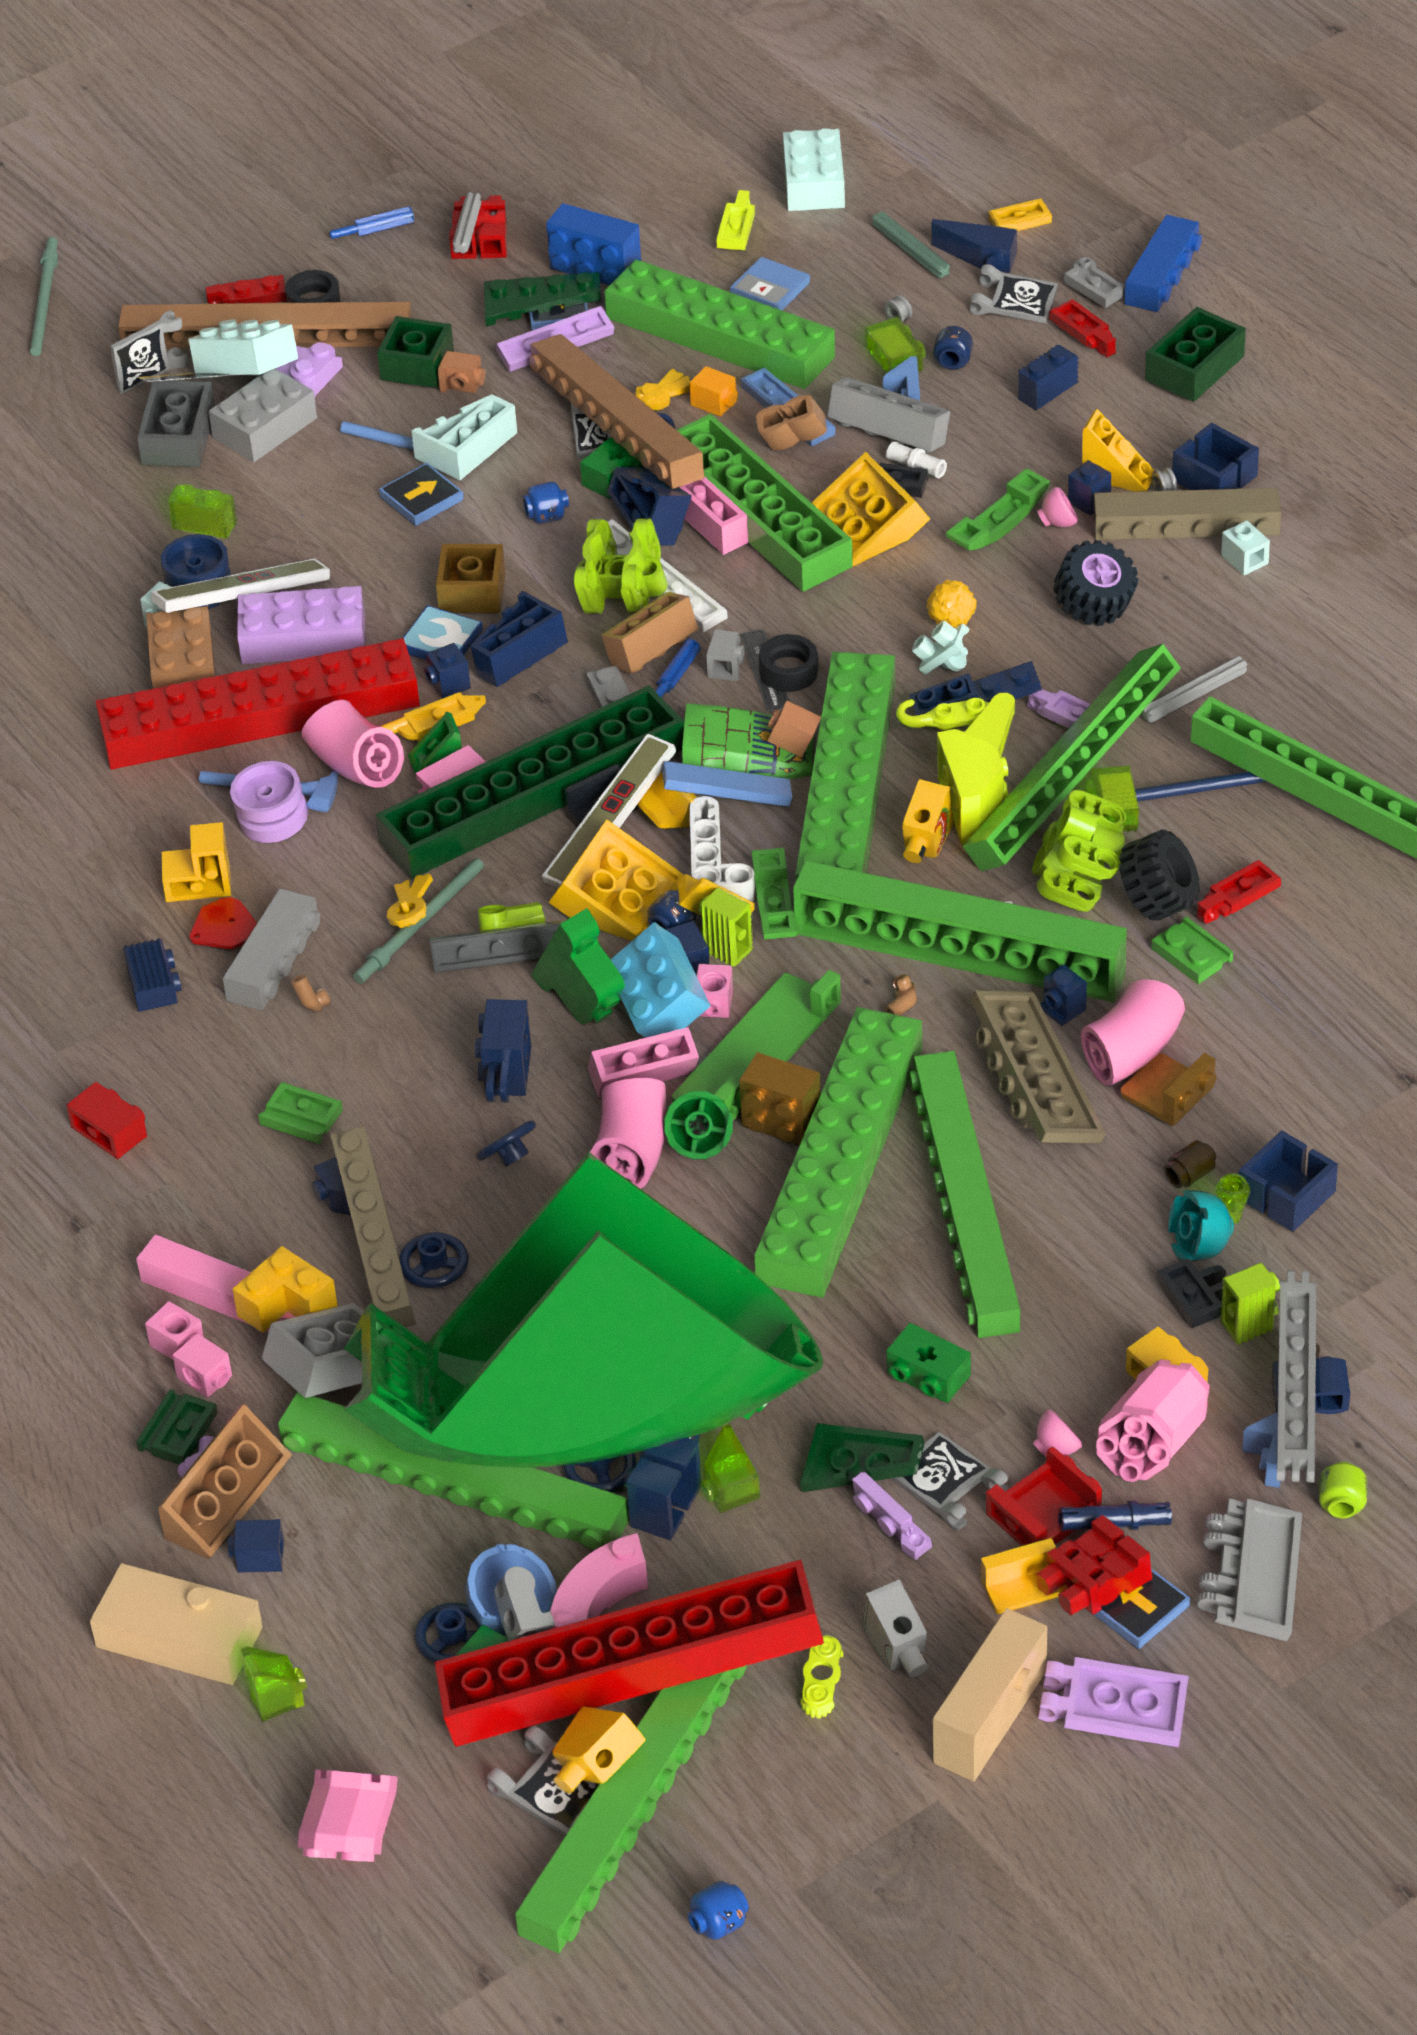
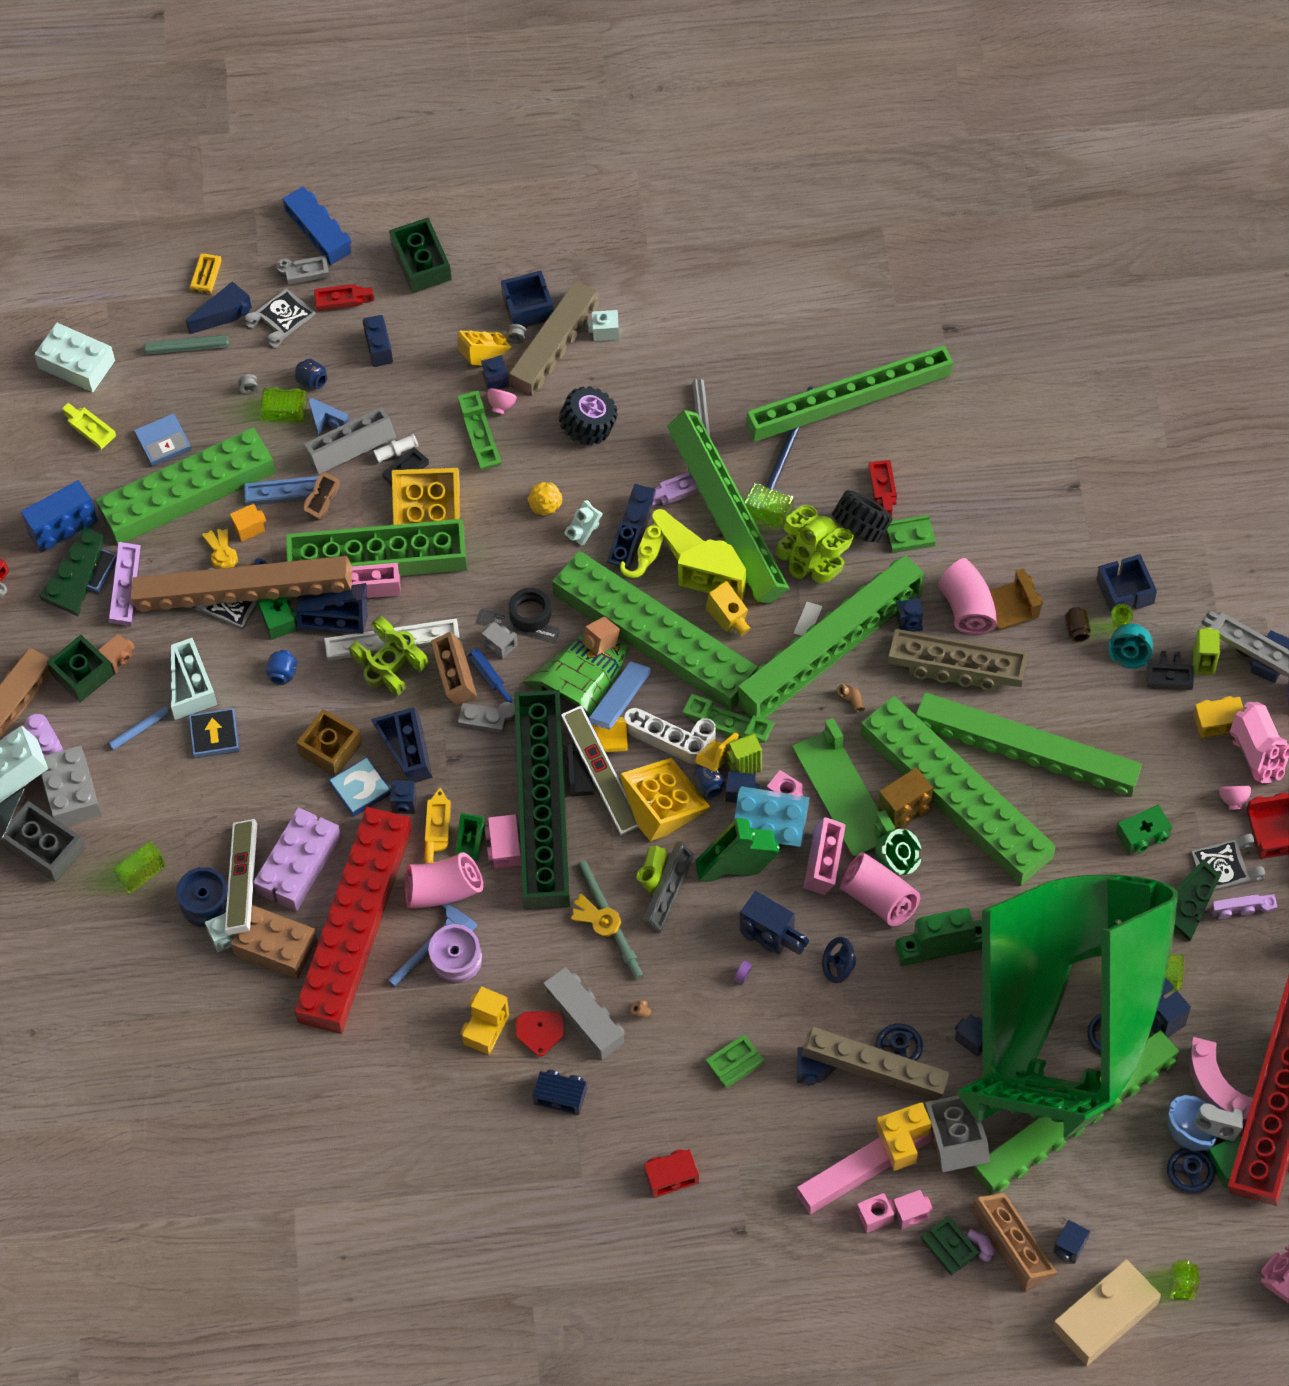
camera: 60 degrees left, 15 degrees up
none -> medium lavender tile [734,960,752,985]

